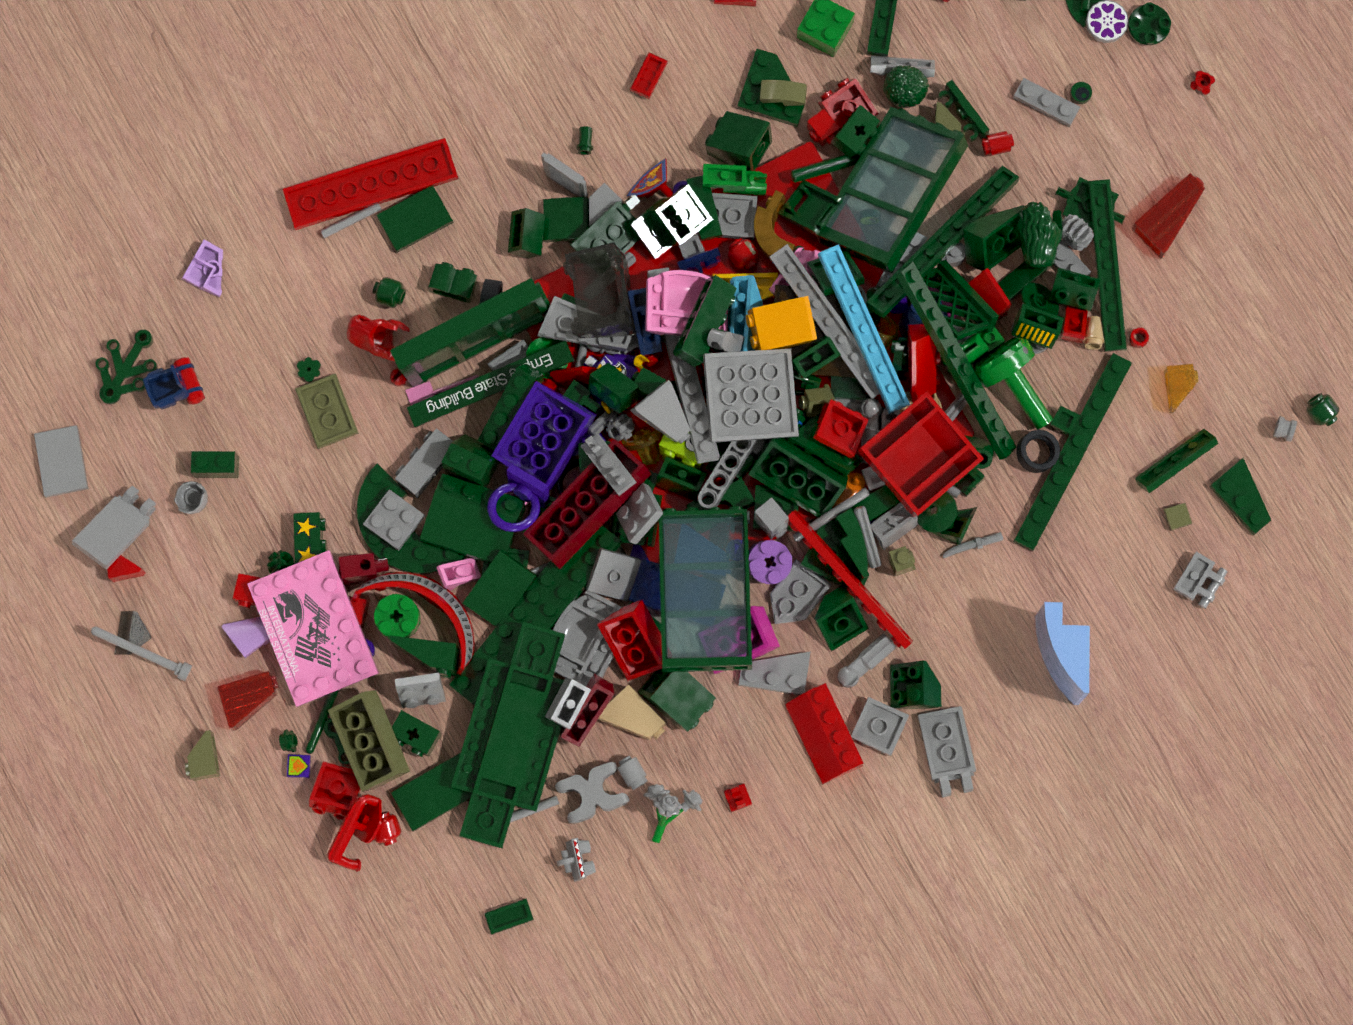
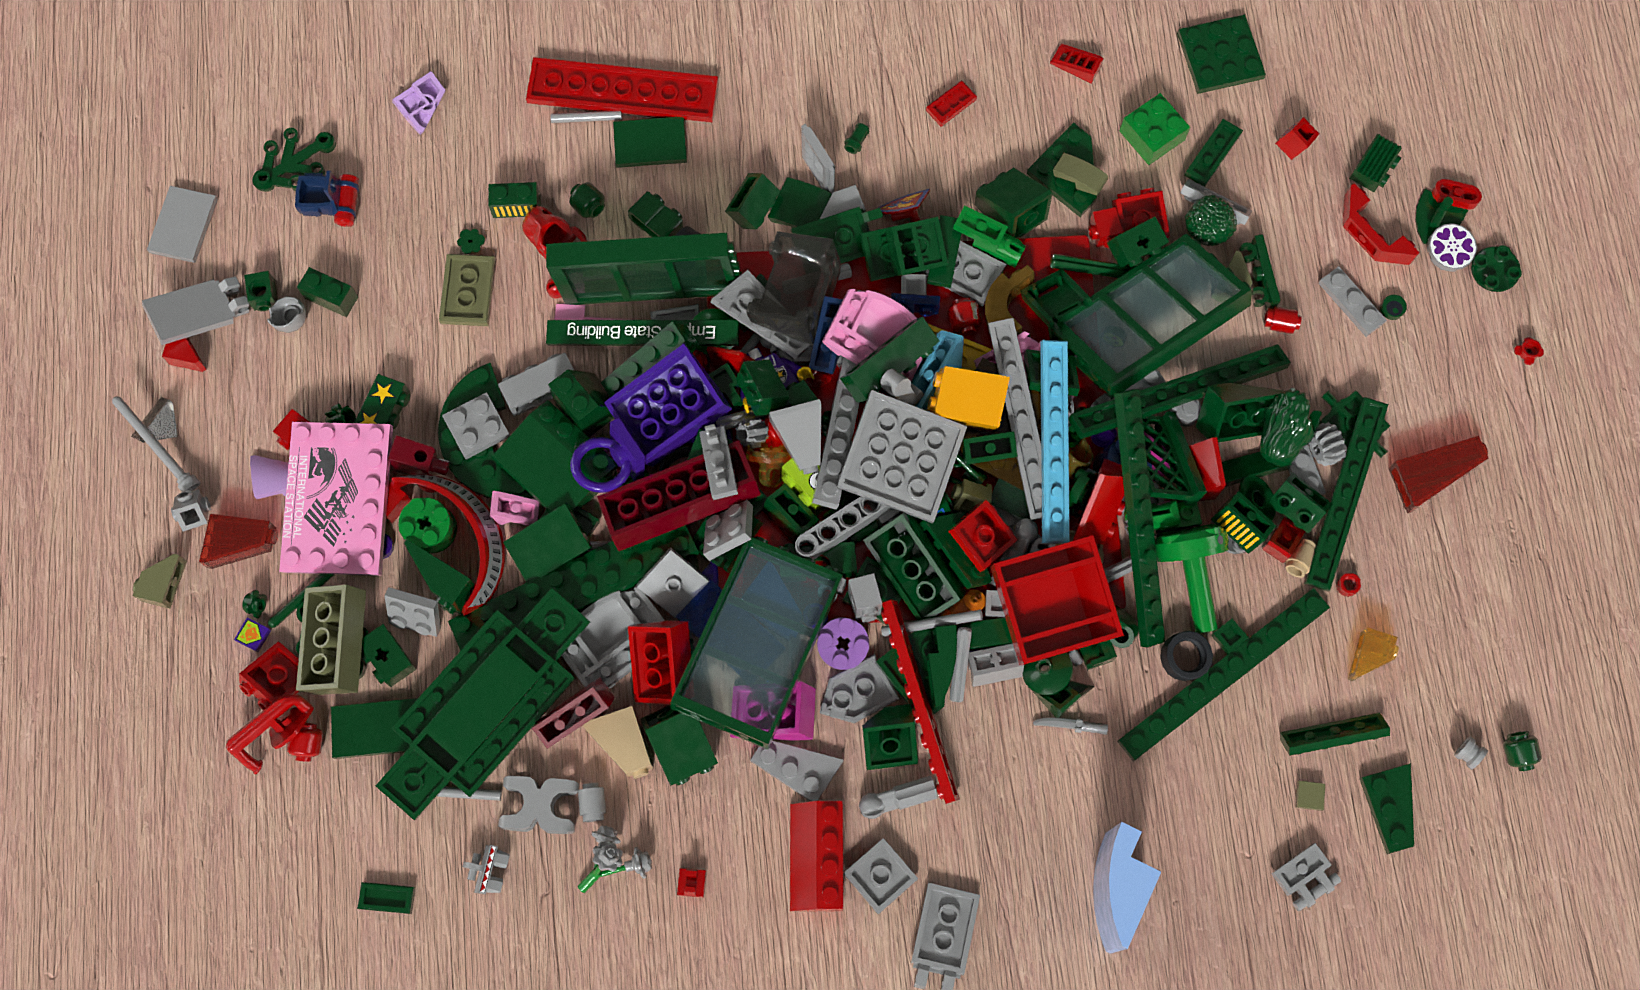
camera: 20 degrees right, 5 degrees down
light grey brick [545,678,591,729] -> none
olive brick [888,546,916,577] -> none
dark green slope [890,660,942,709] -> none
none -> light grey brick [171,489,211,531]
none -> dark green brick [244,271,278,311]
none -> dark green brick [488,182,541,218]
none -> red slope [1343,183,1420,265]

